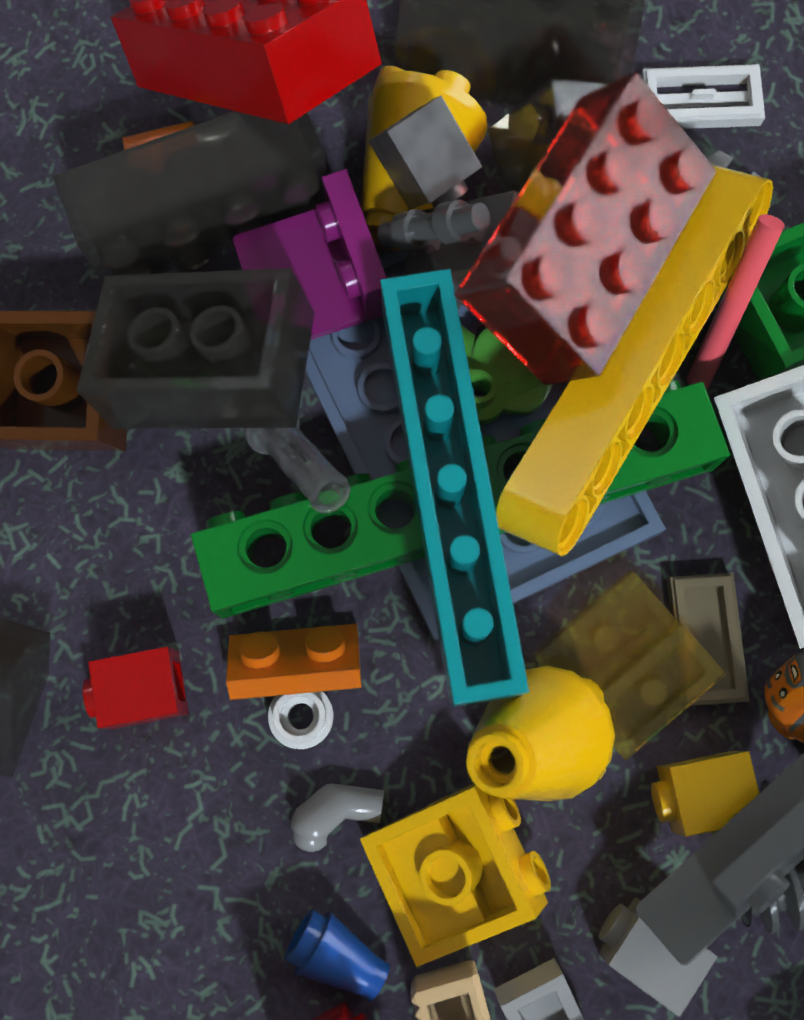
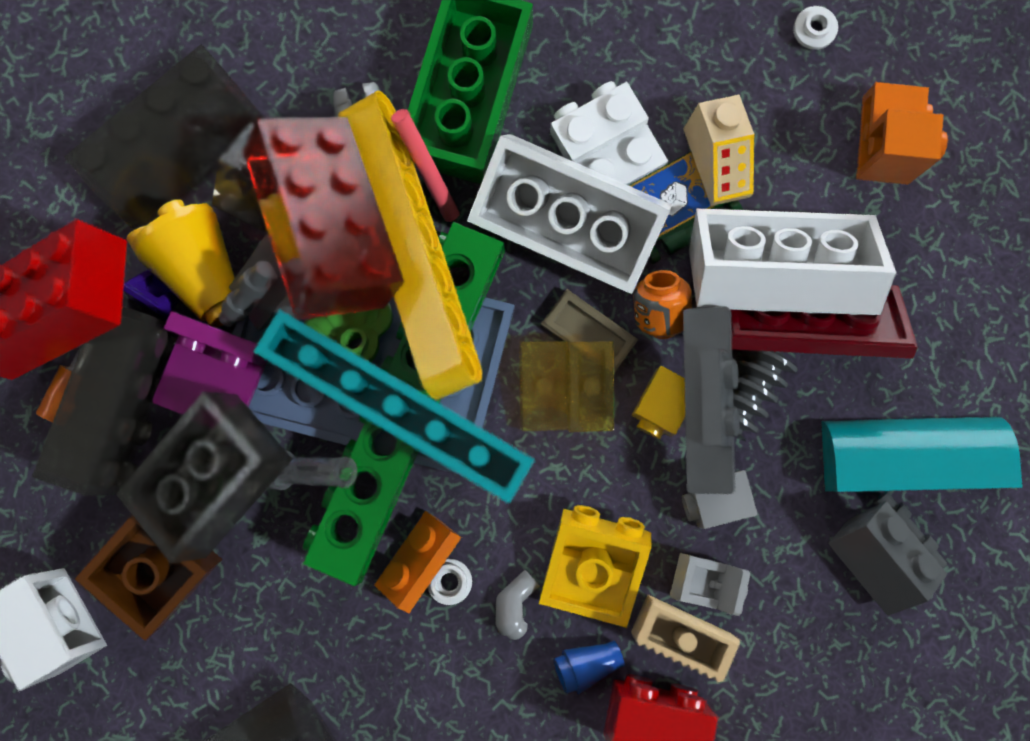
camera: 45 degrees left, 5 degrees up
red brick [82,646,189,729] -> none
flat silver brick [368,95,482,209] -> none
yellow cone [467,665,615,801] -> none
white tile [640,64,765,130] -> none
none -> dark purple slope [123,270,180,322]

